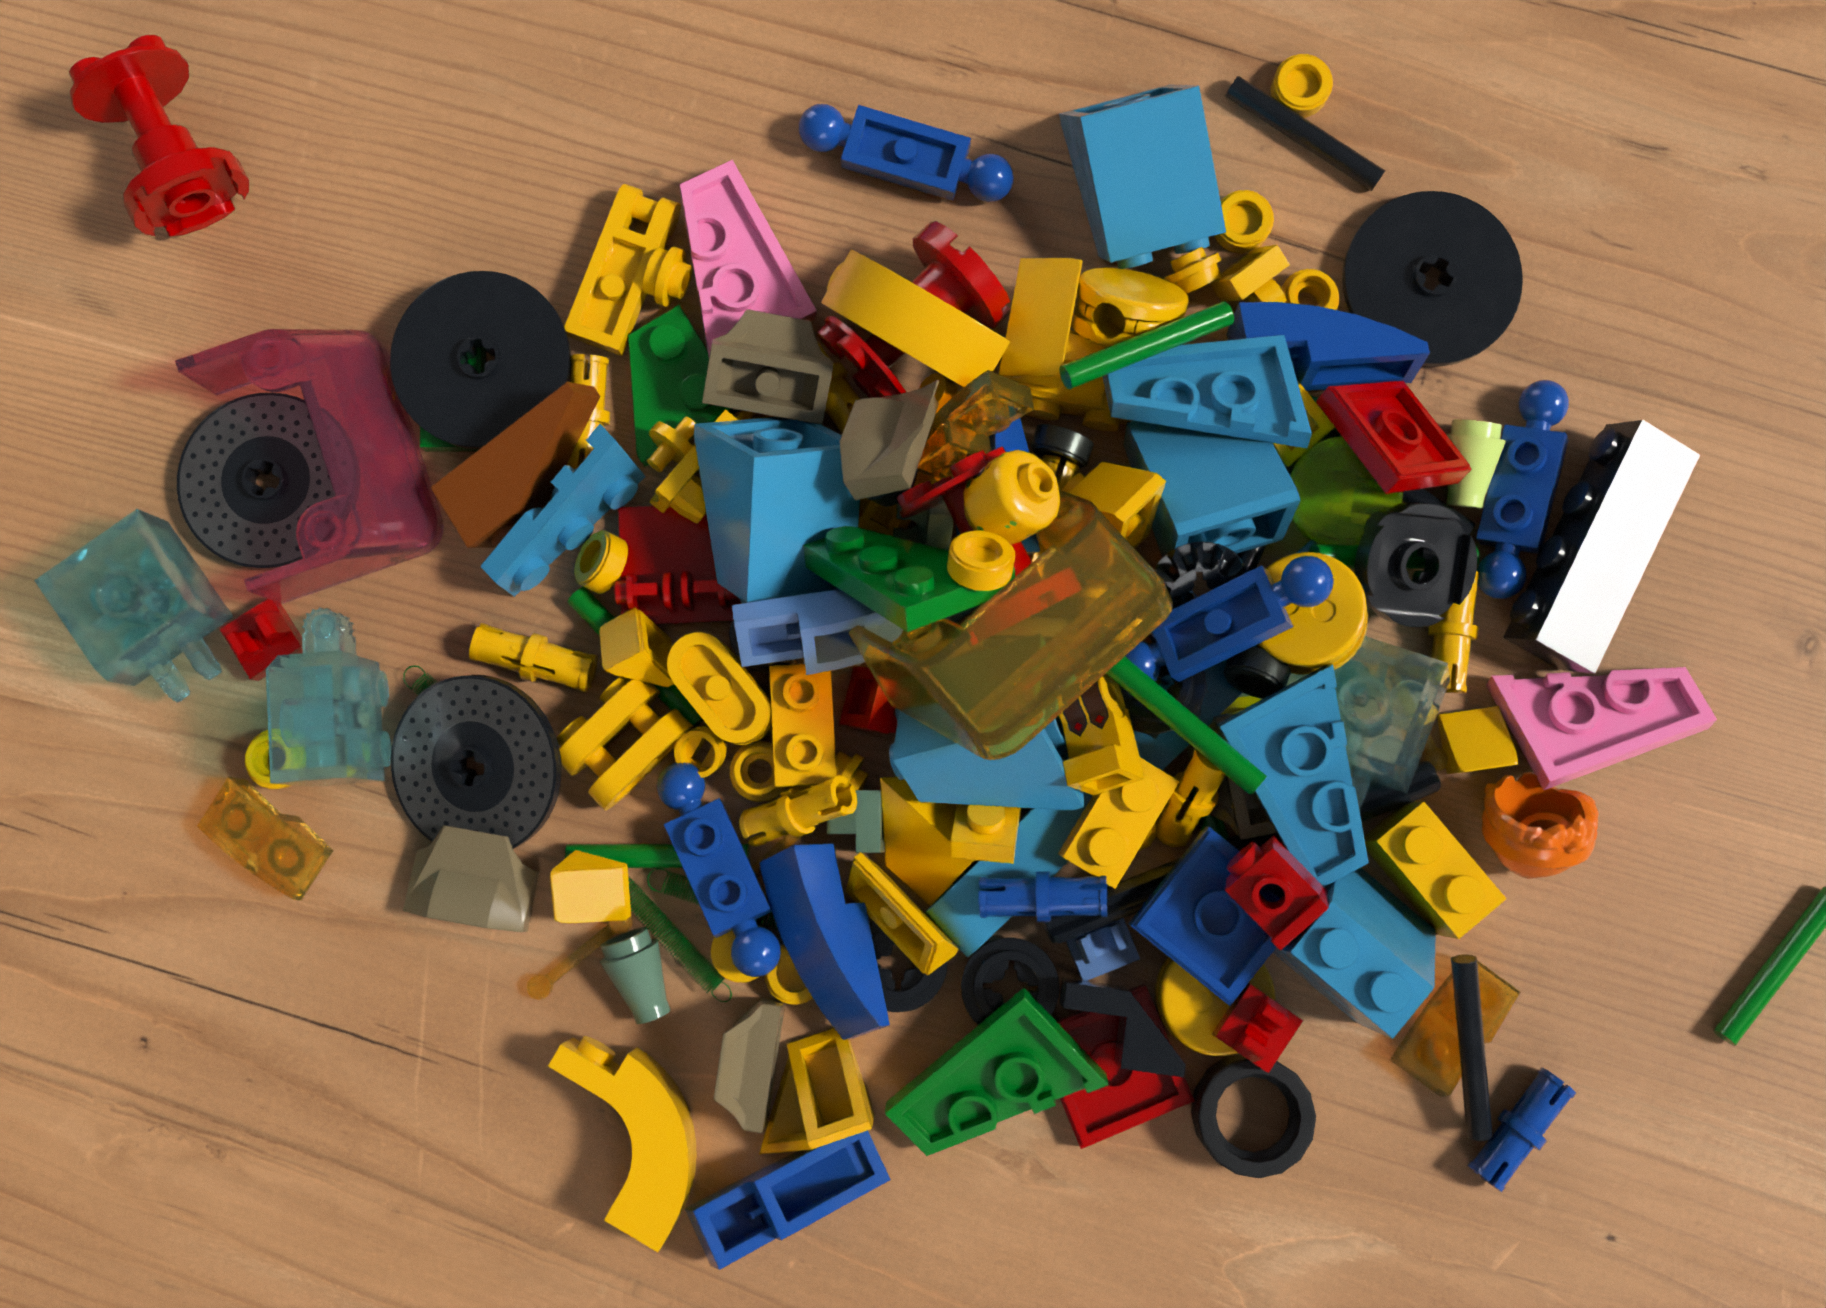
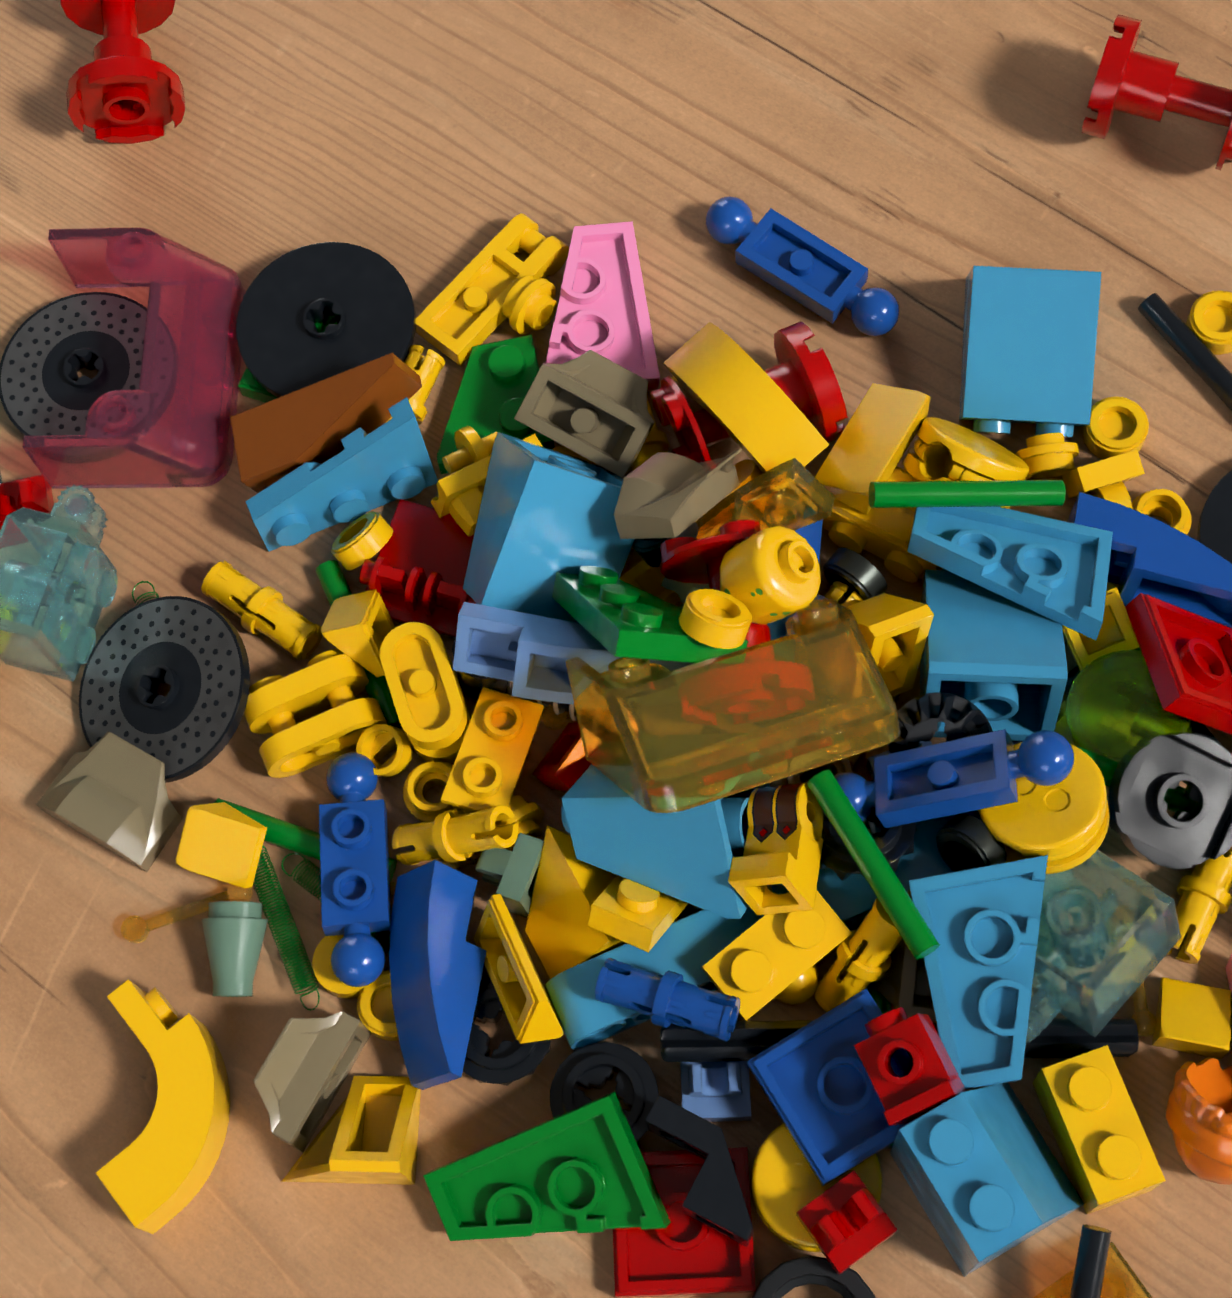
camera: 25 degrees right, 15 degrees down
blue slope [685,1130,891,1270] -> none

